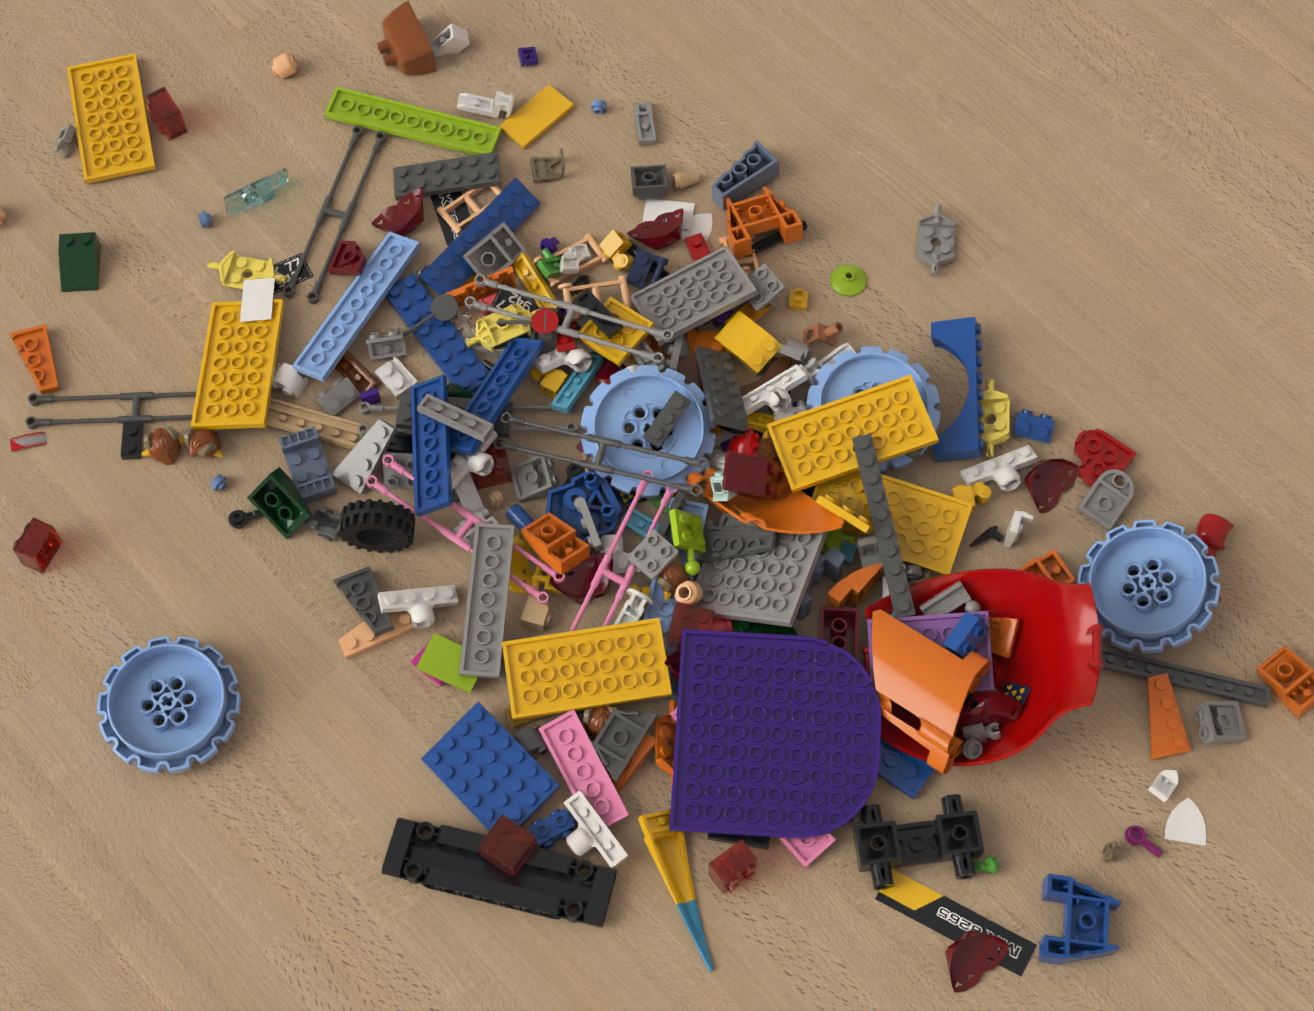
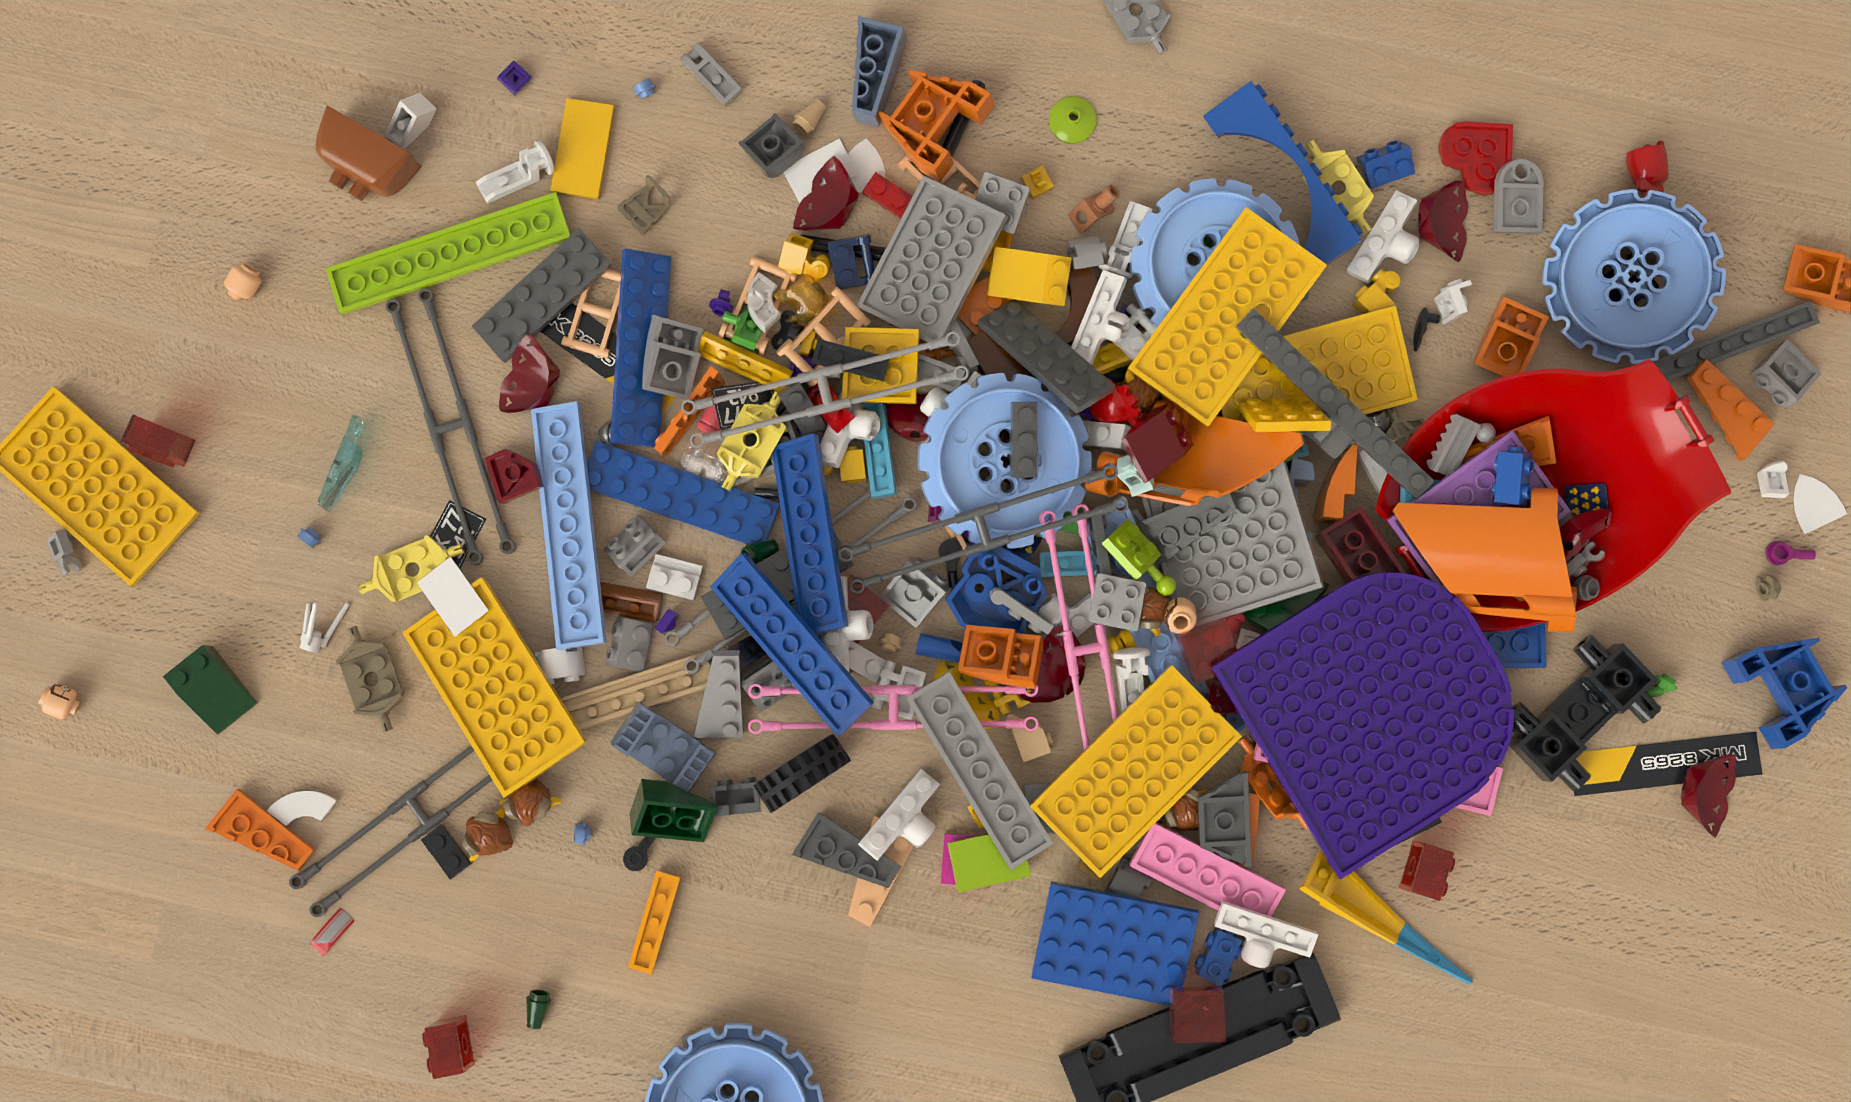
camera: 40 degrees left, 20 degrees up
dark grey piece [404,294,458,336] -> none
light grey plate [417,394,494,442] -> none
red piece [496,308,559,335] -> none
none -> white tile [267,791,339,826]
none -> white plant [299,602,349,653]
none -> dark tan plate [336,626,404,732]
none -> dark green cone [526,989,551,1029]
none -> light orange plate [628,870,681,975]
none -> clear yellow piece [773,273,839,330]

